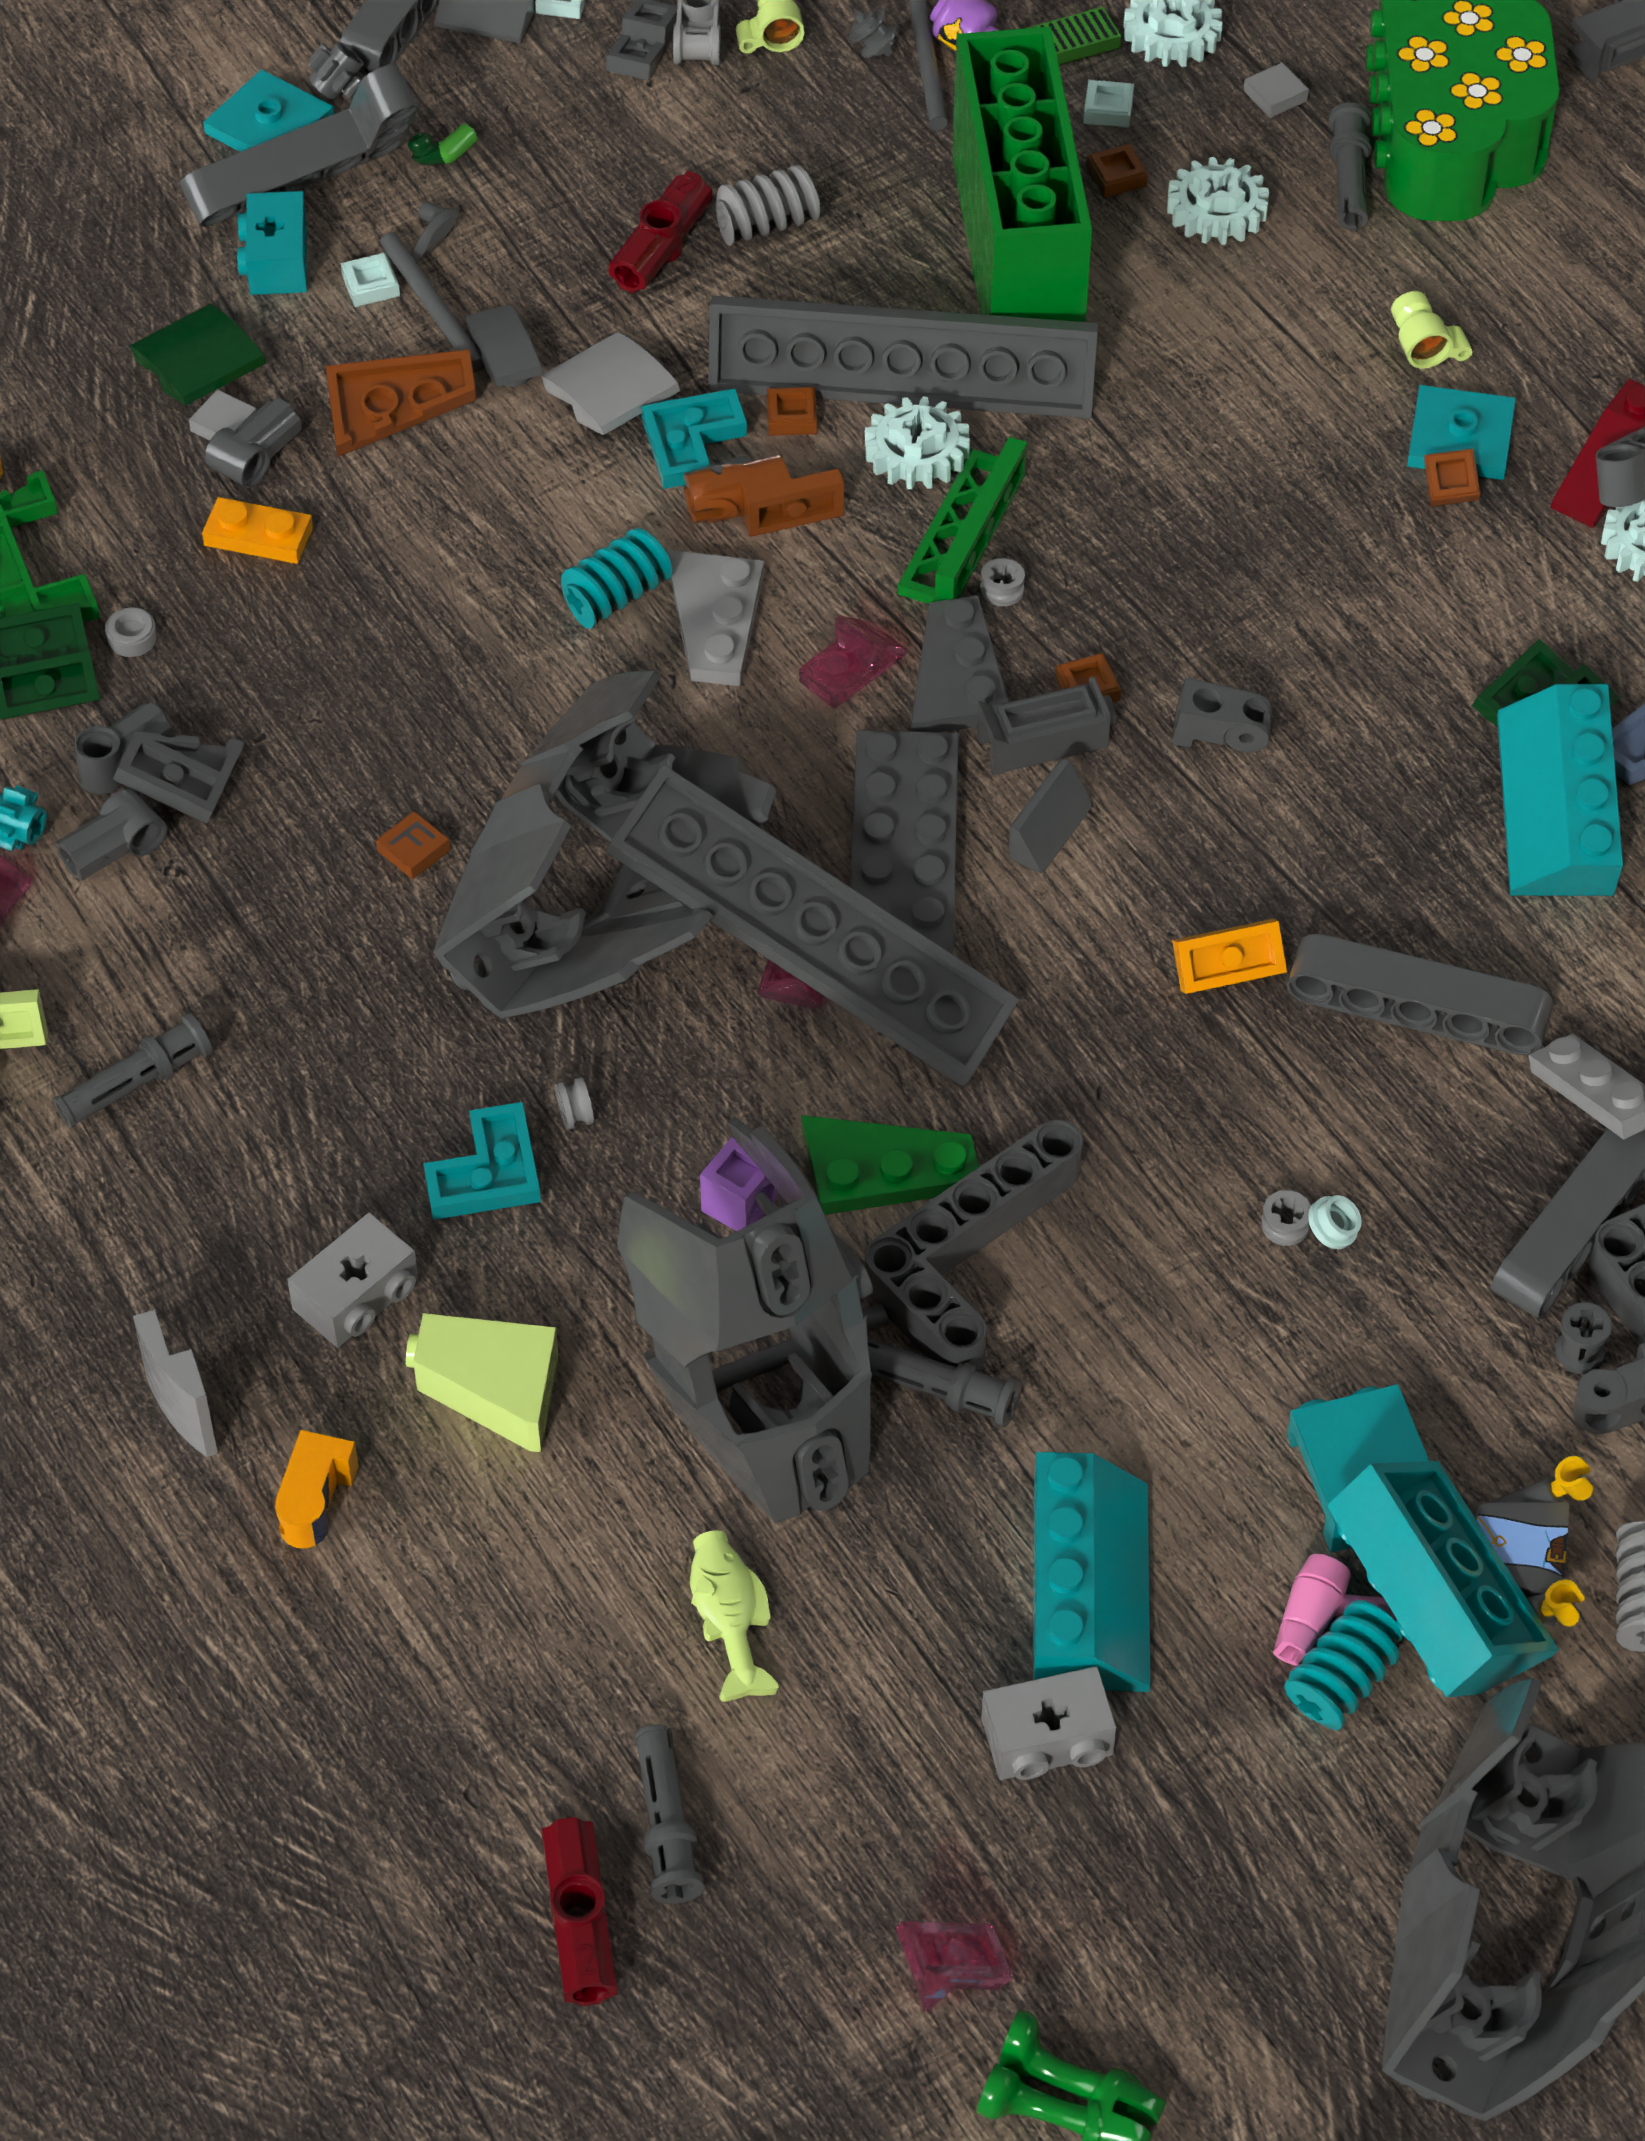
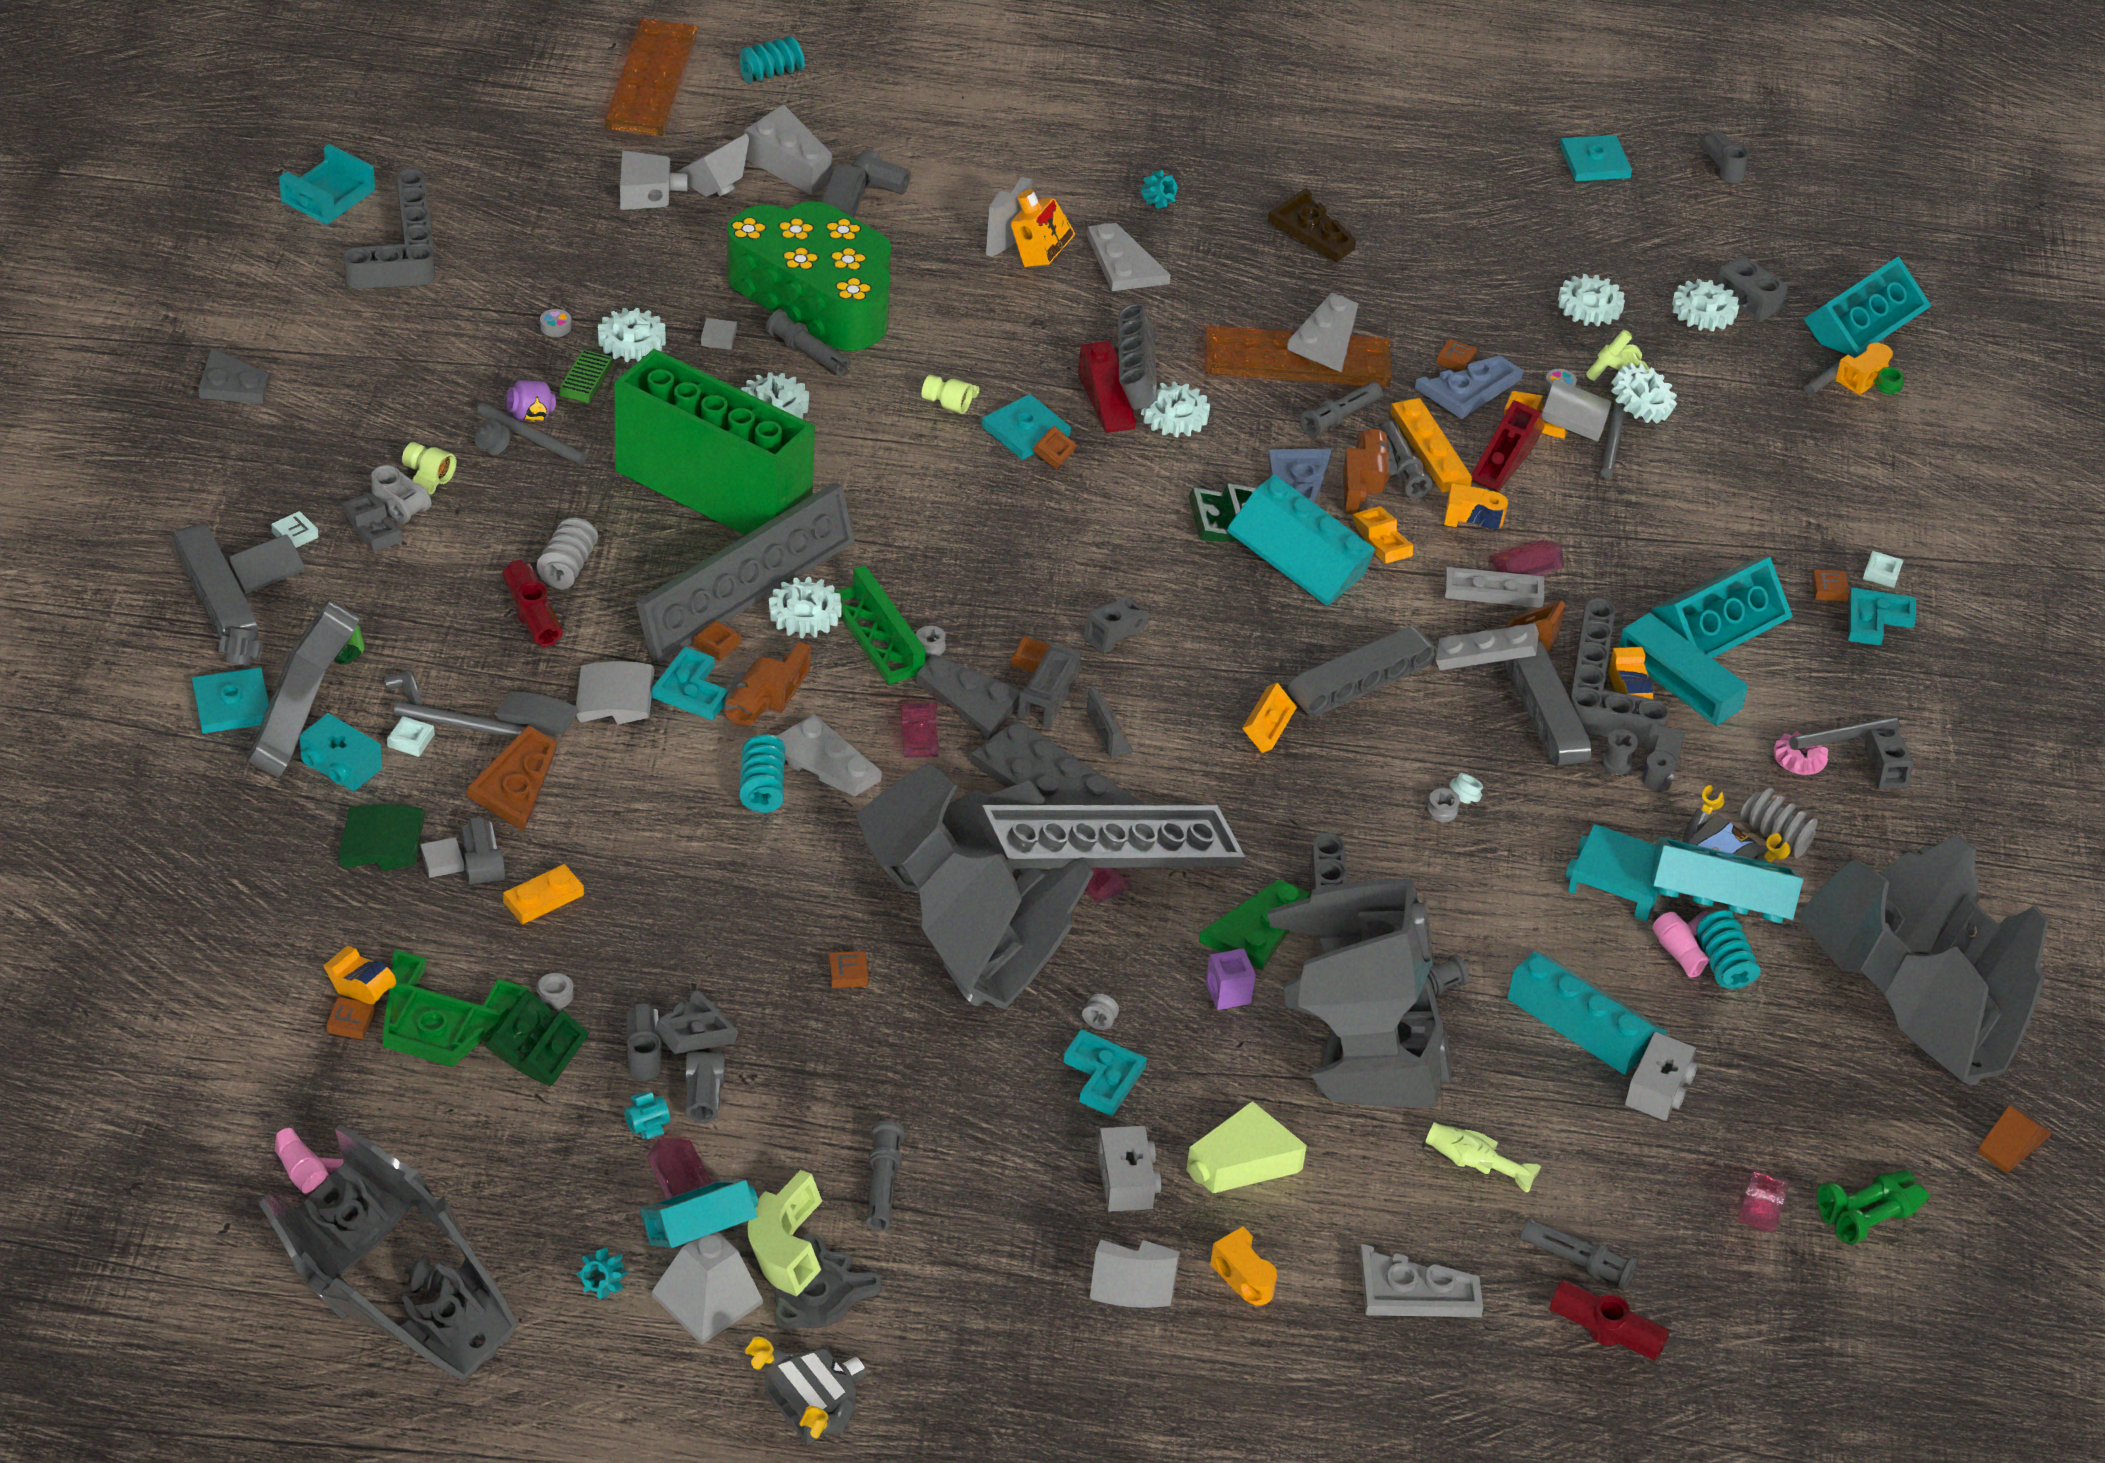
camera: 55 degrees left, 10 degrees down
none -> light grey wing [1359,1244,1483,1317]

